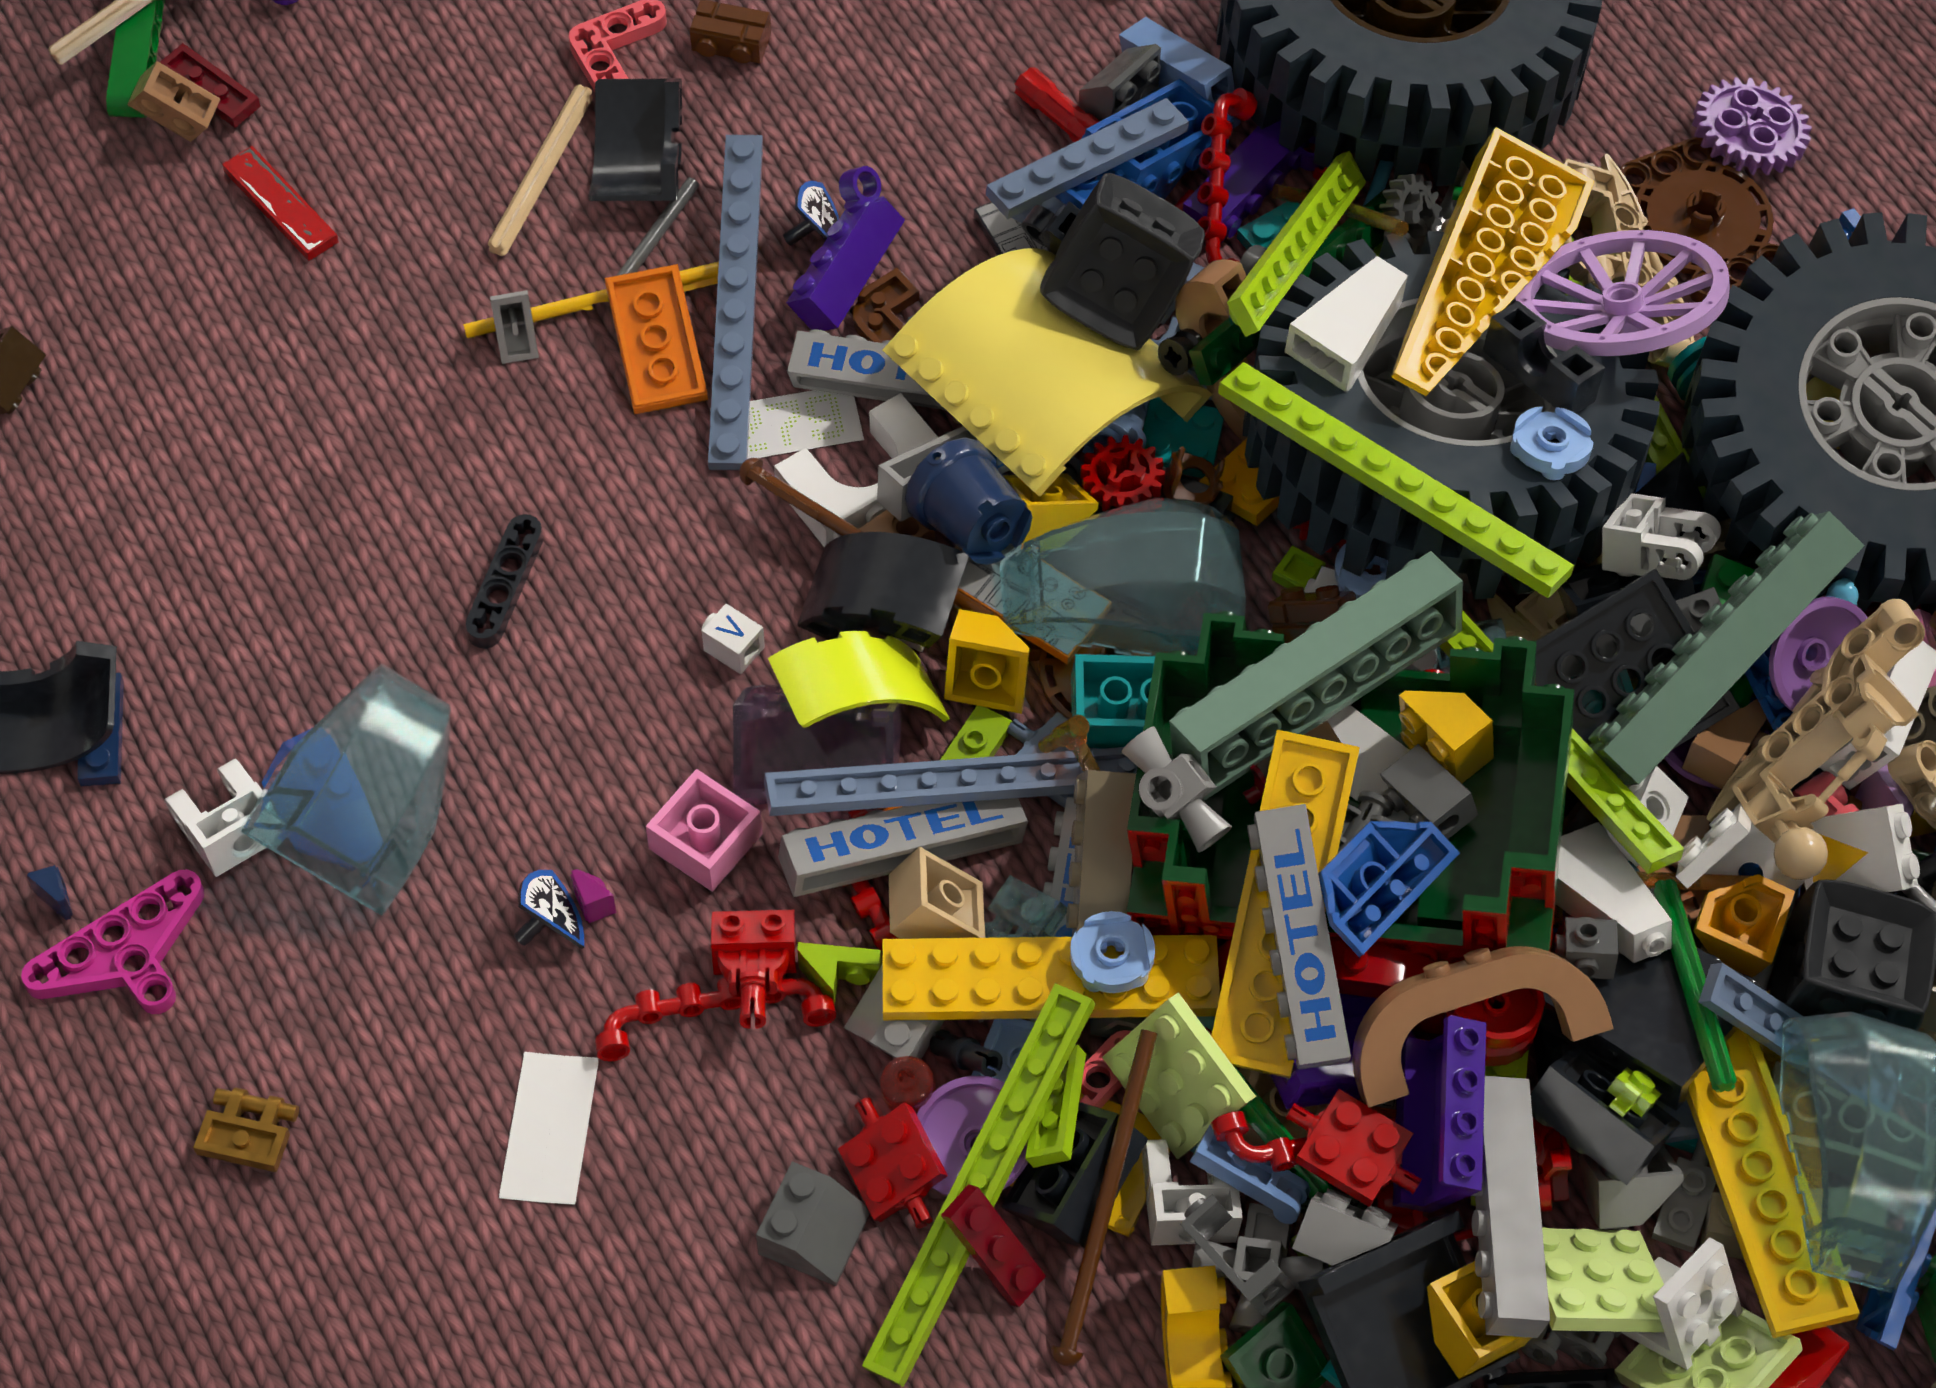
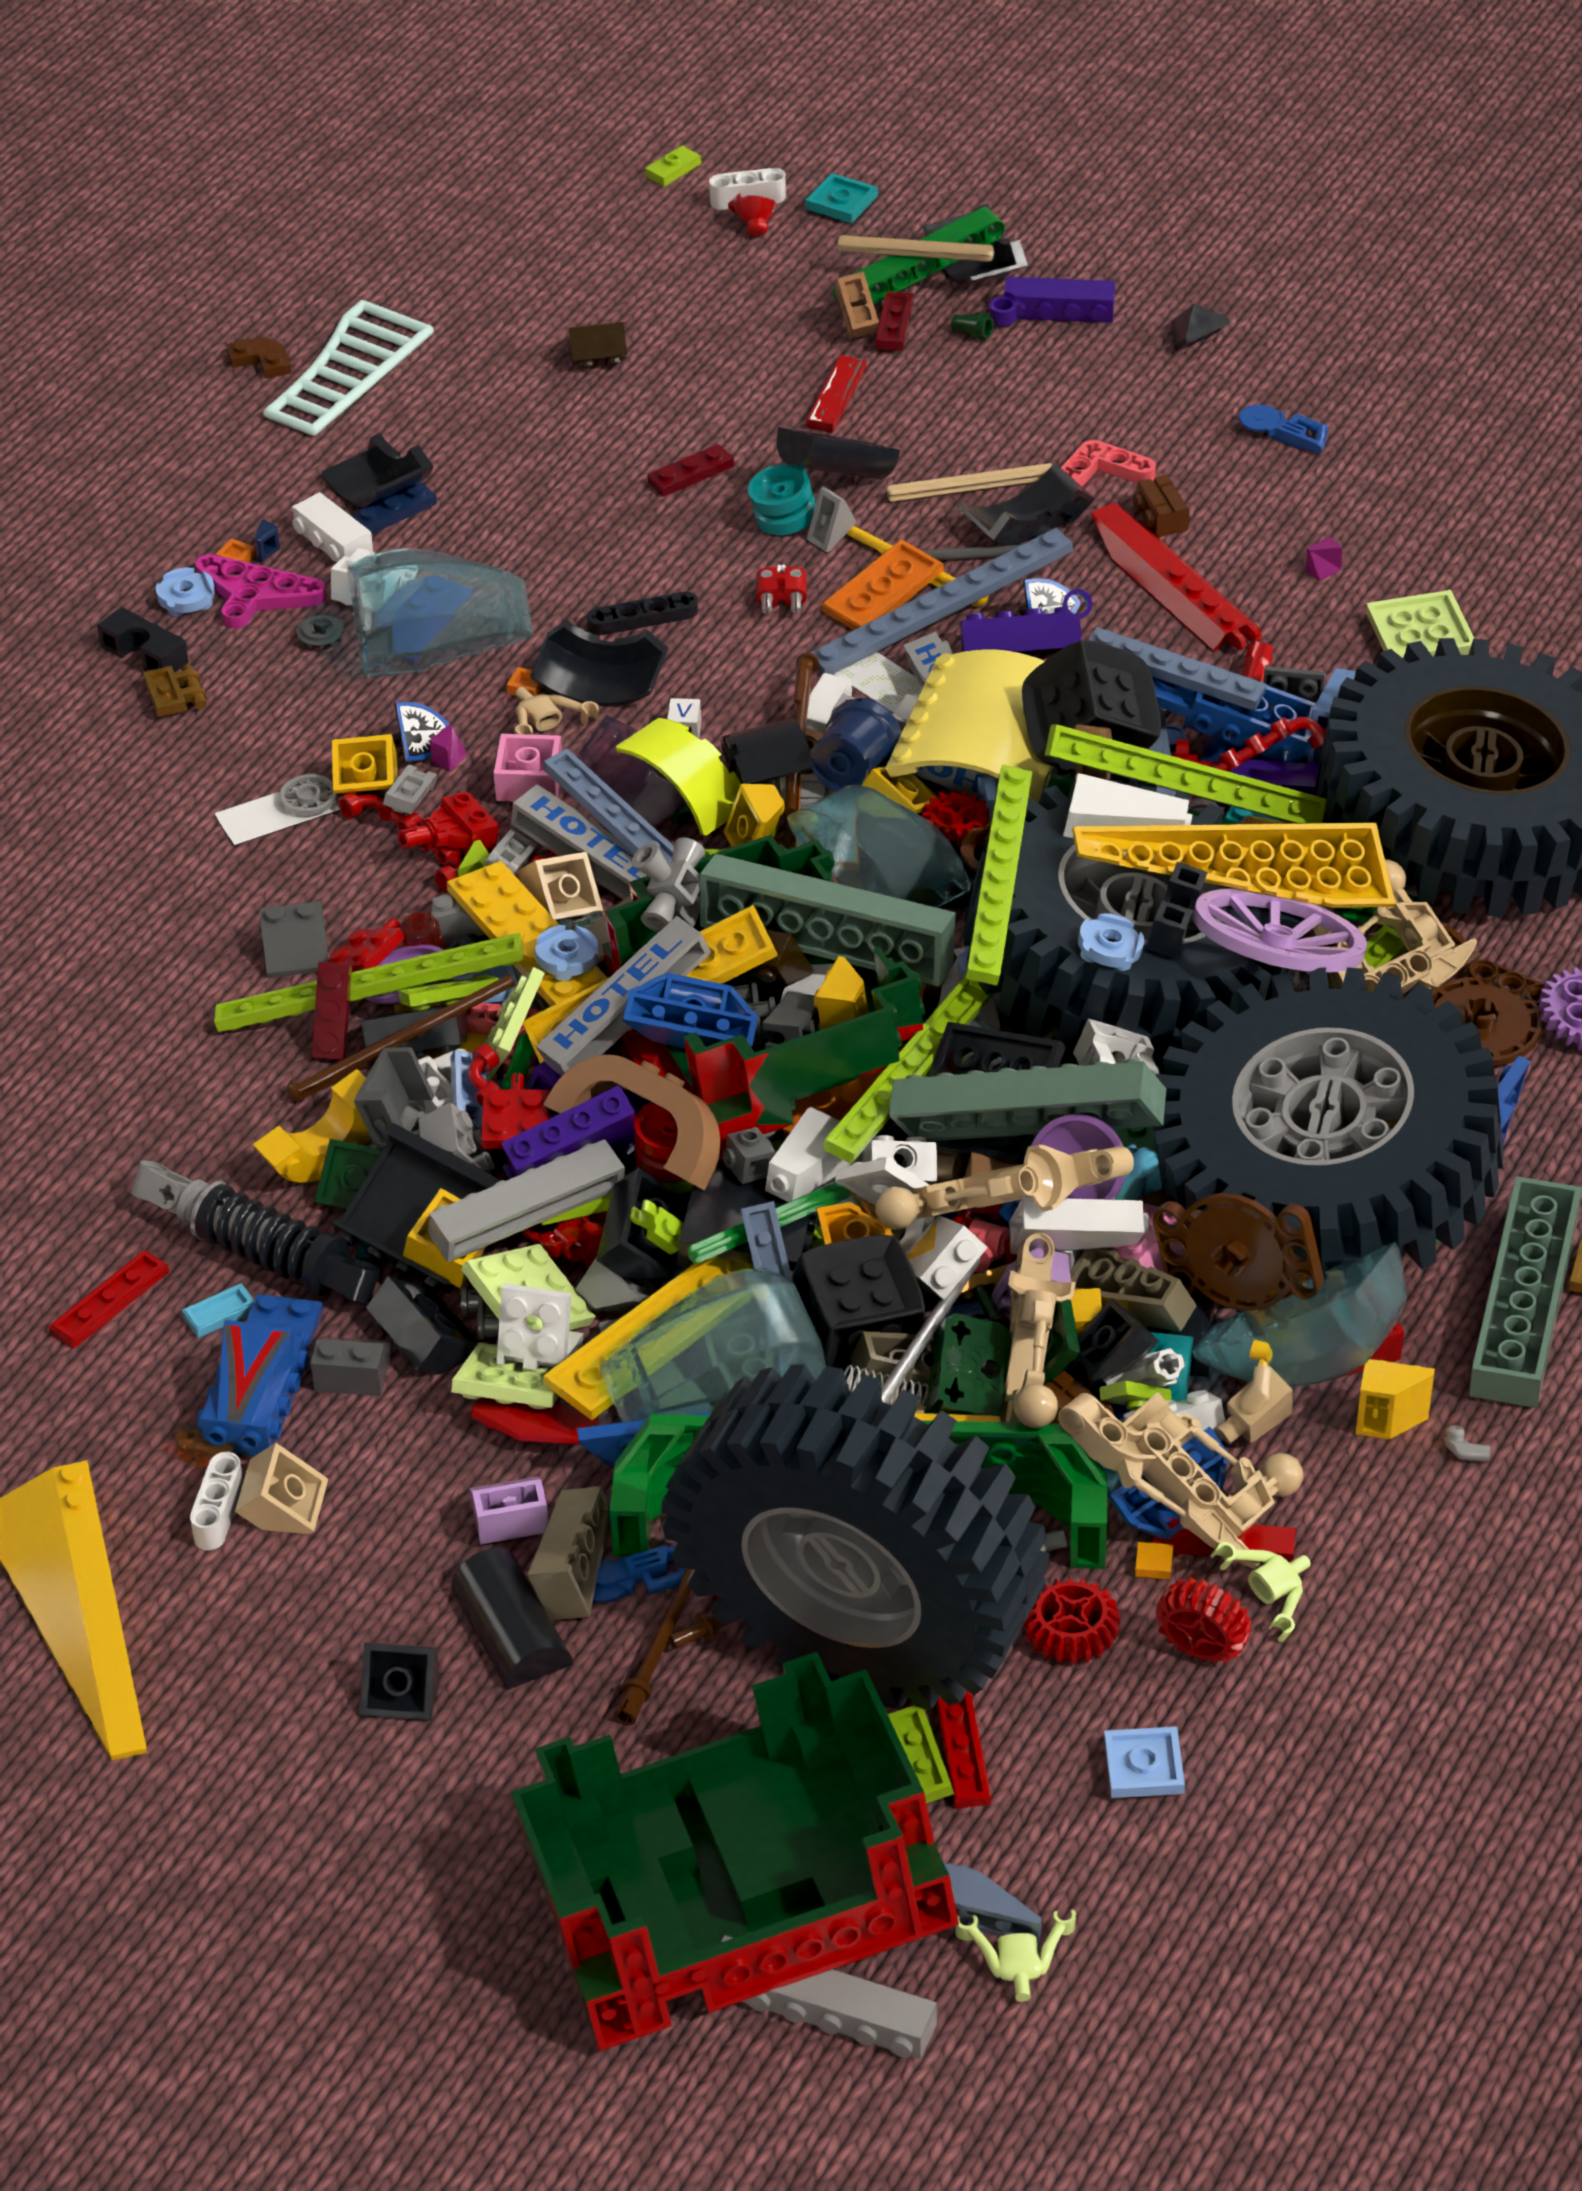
camera: 60 degrees right, 15 degrees down
none -> black arch [97,607,189,673]
none -> light blue plate [156,568,215,617]
none -> orange tile [215,538,256,563]
none -> light grey wheel [280,774,337,817]
none -> white brick [292,492,373,562]
none -> dark grey gear [297,615,344,649]
none -> yellow slope [332,734,398,794]
none -> light grey plate [383,765,437,814]
none -> light grey plate [485,827,538,875]
none -> orange tile [507,667,542,696]
none -> tan piece [515,687,599,735]
none -> black panel [530,619,668,706]
none -> dark red plate [647,444,734,497]
none -> teal wheel [748,464,816,535]
none -> red piece [756,565,807,614]
none -> black brick [777,427,900,479]
none -> dark green cone [951,313,994,340]
none -> red hinge [1091,502,1262,652]

